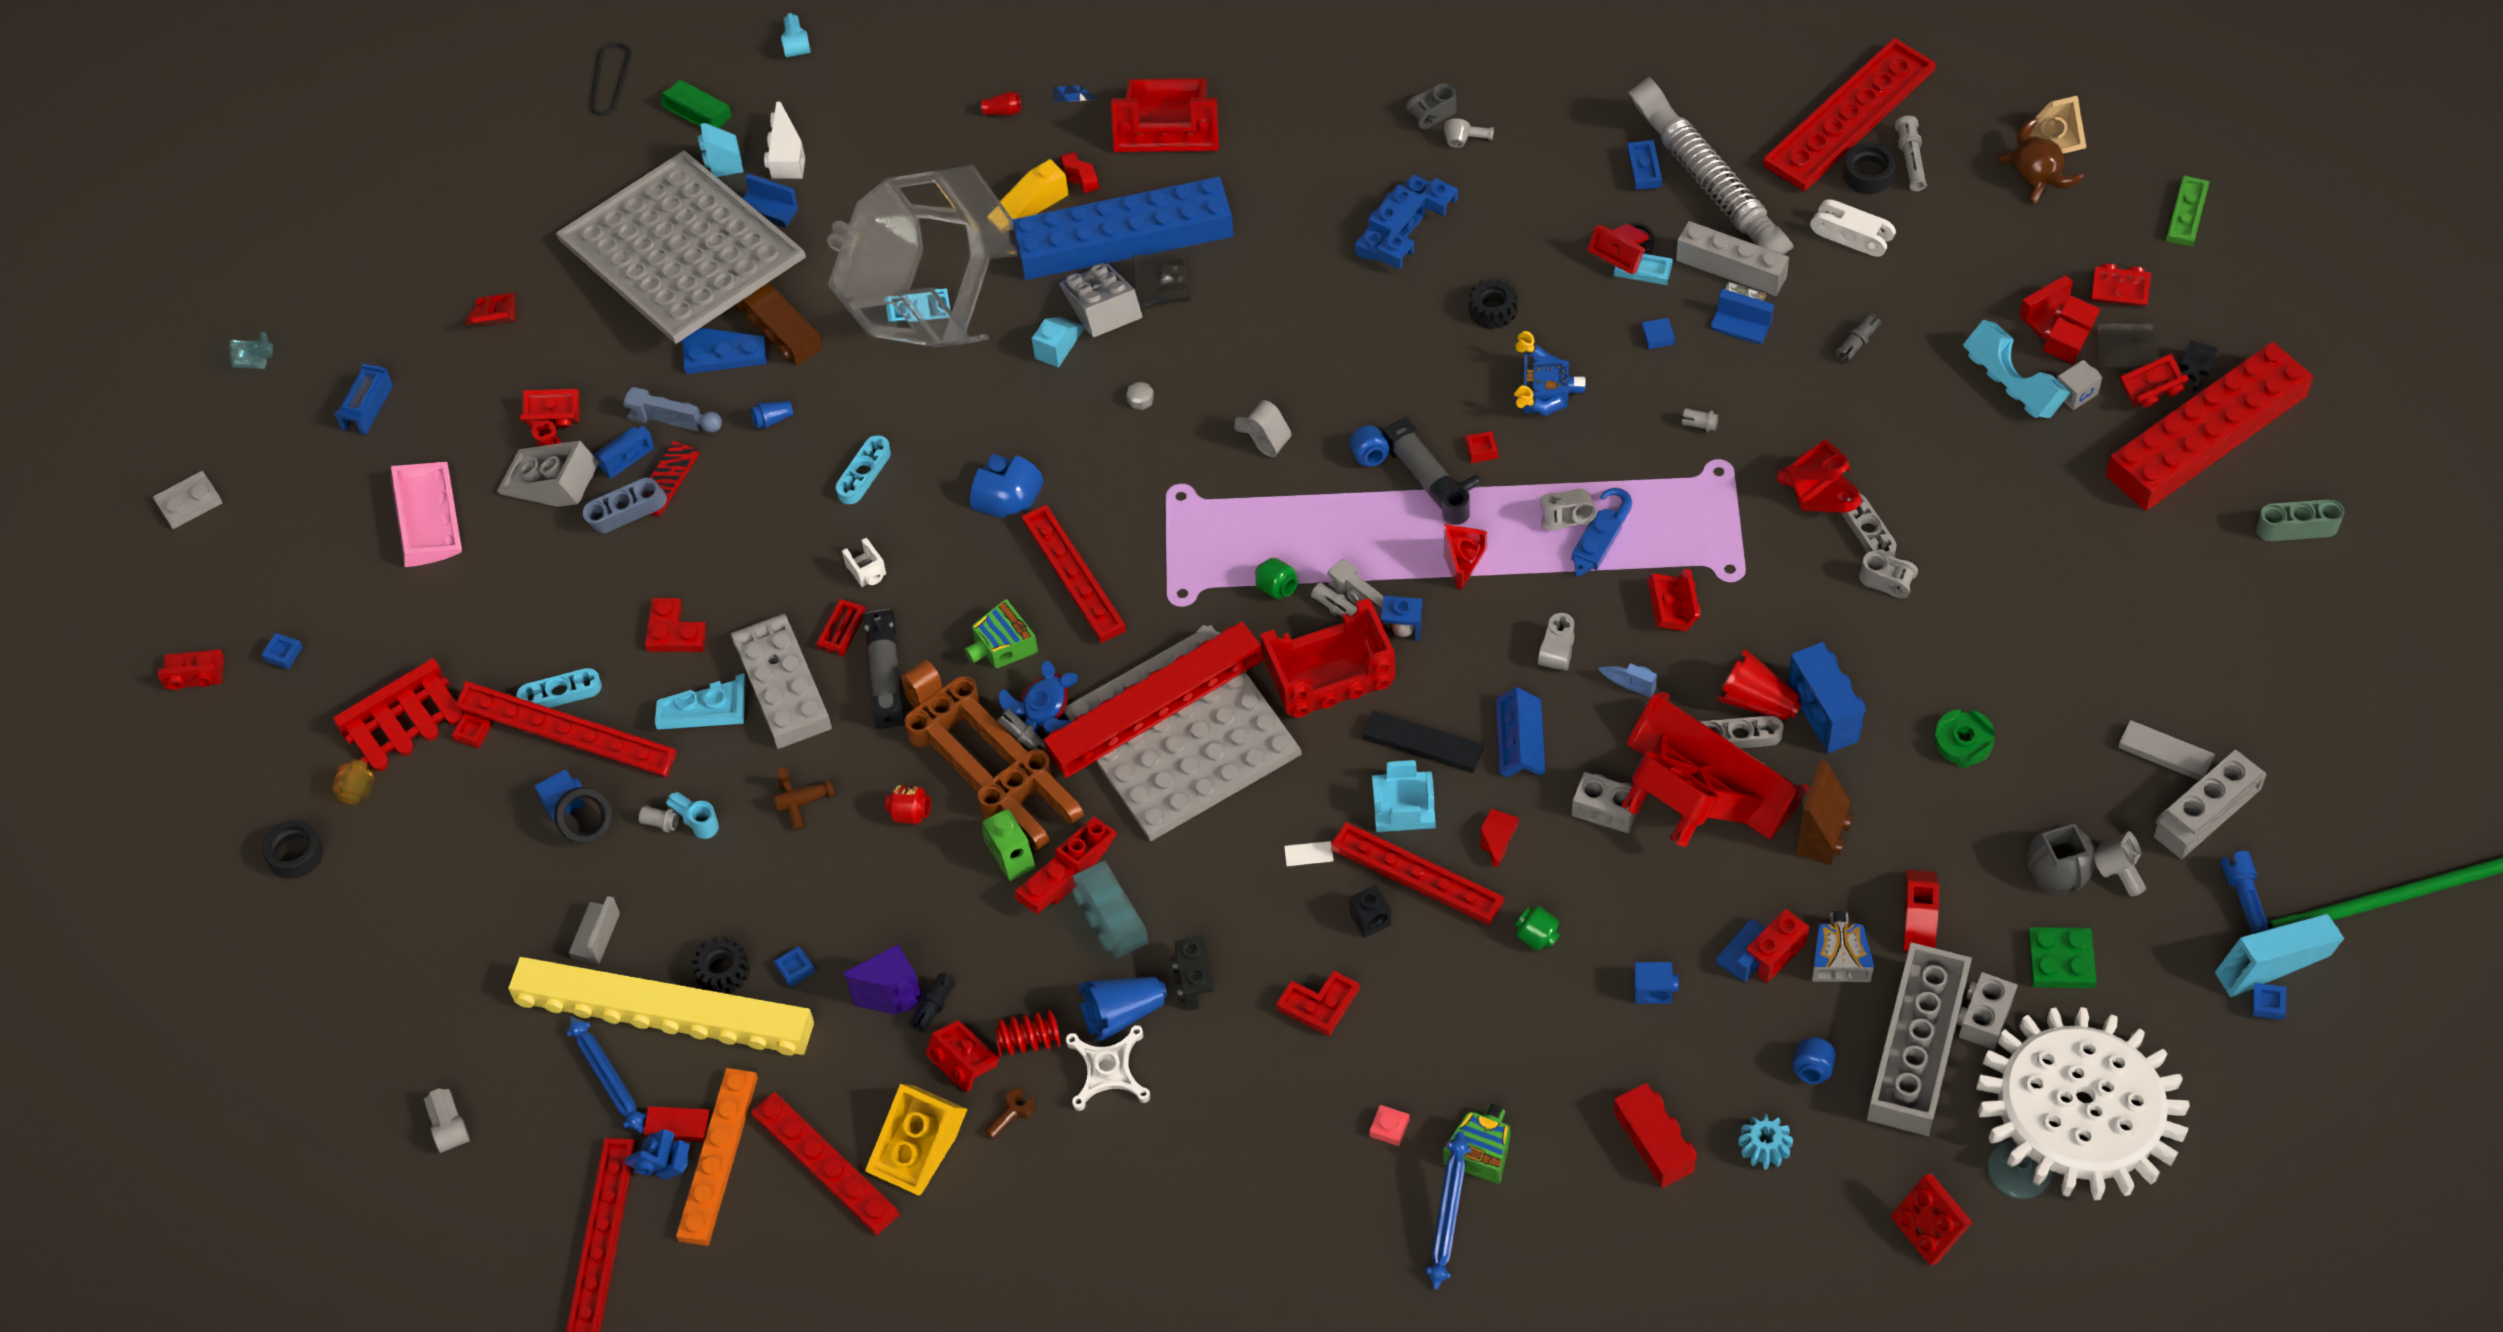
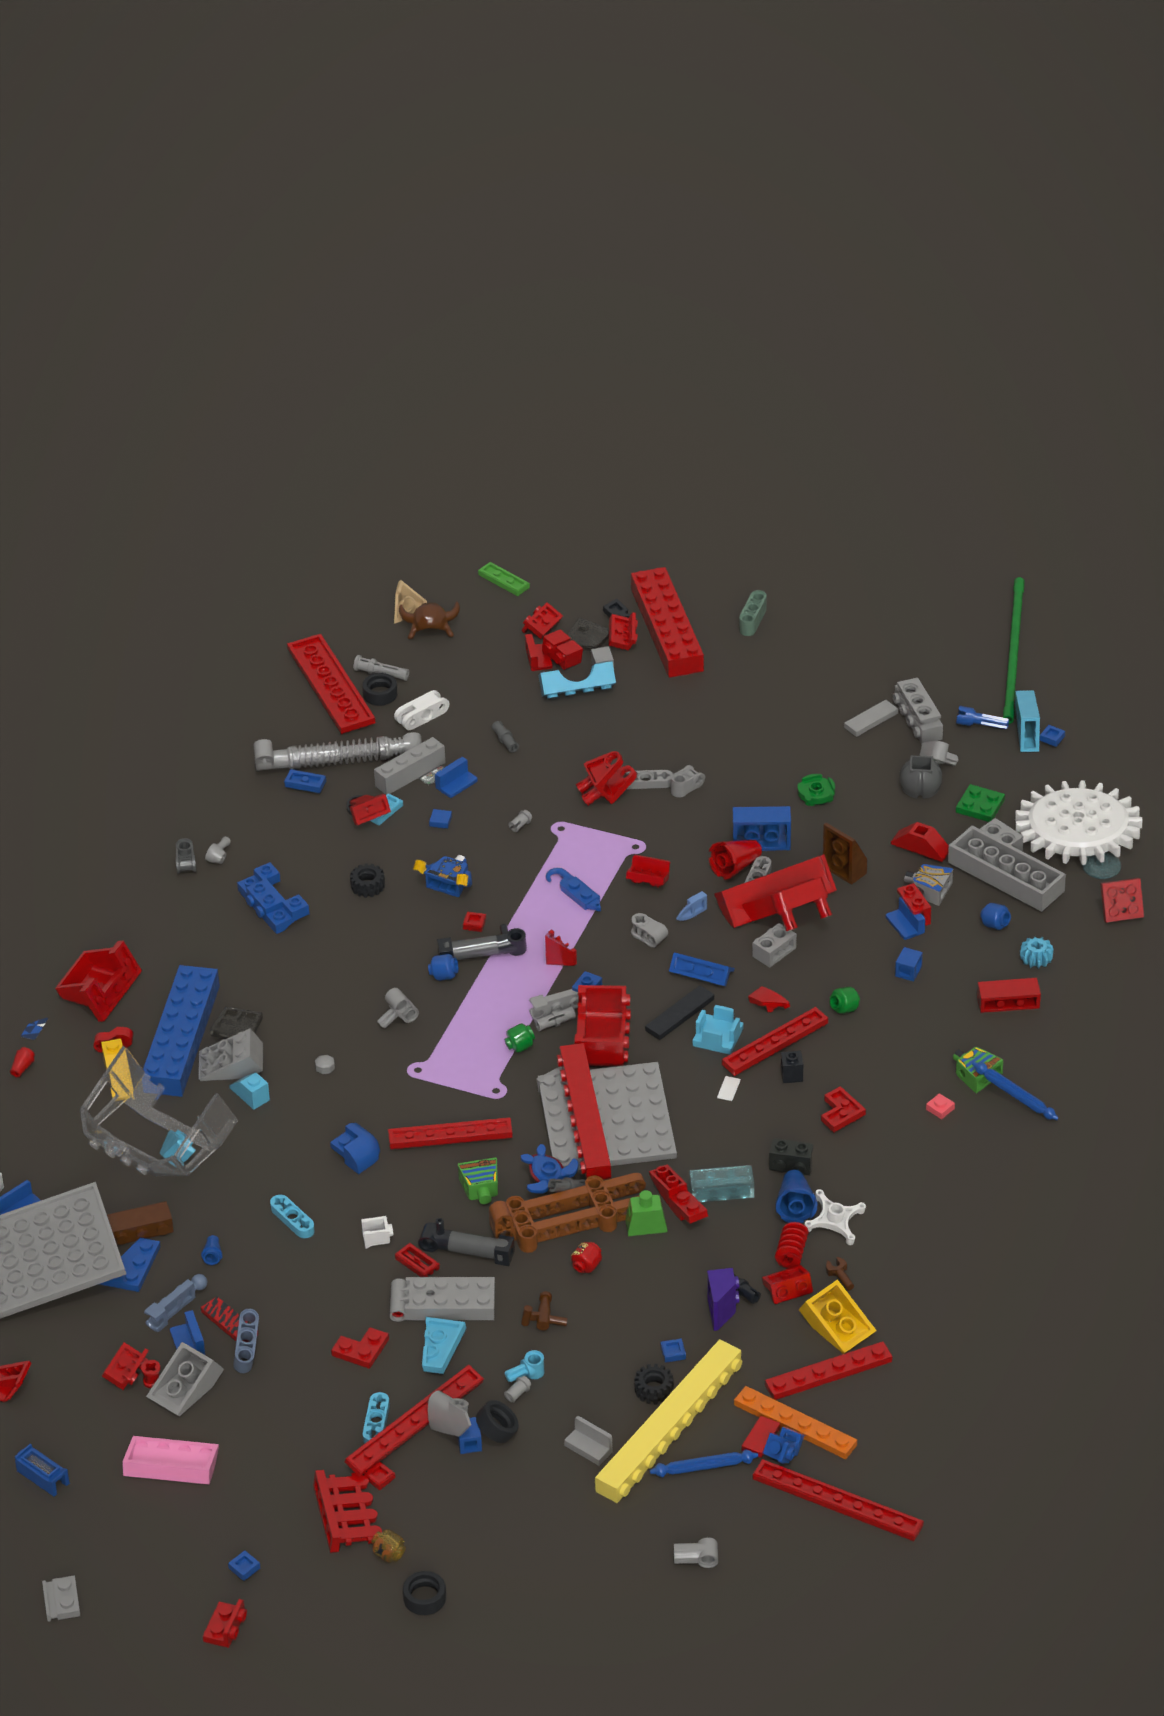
camera: 70 degrees left, 15 degrees down
light grey piece [1540,489,1597,530] -> none
none -> light grey panel [428,1391,471,1436]

